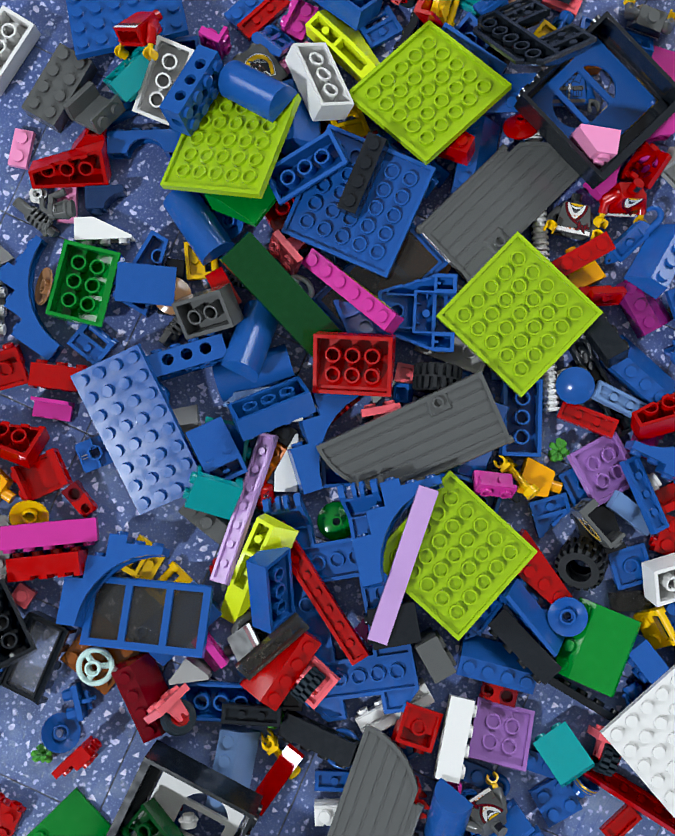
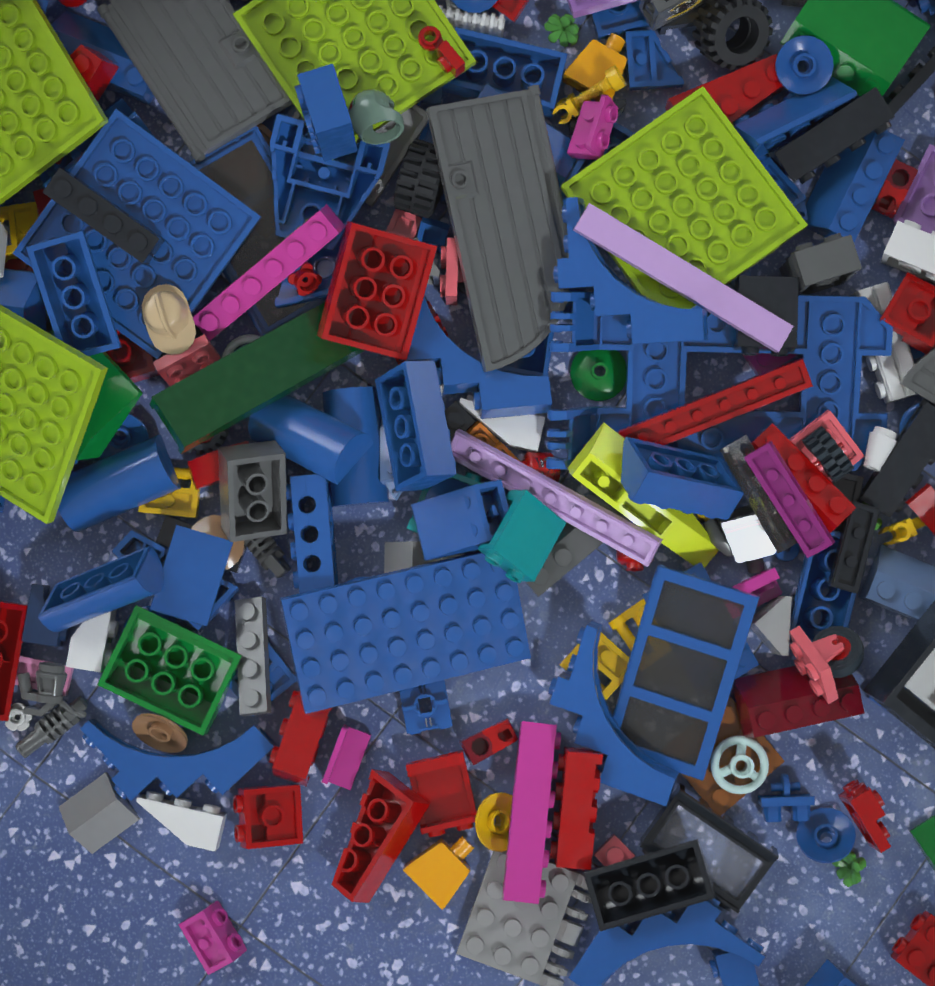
camera: 75 degrees left, 0 degrees up
none -> blue brick [38,546,164,632]
none -> tan piece [141,284,196,355]
none -> plate [235,596,271,716]
none -> red plate [288,262,322,296]
none -> blue brick [294,64,357,162]
none -> sand green helmet [348,89,404,145]
none -> red plate [418,26,465,78]
none -> magenta plate [744,441,835,558]
none -> white cone [863,426,897,472]

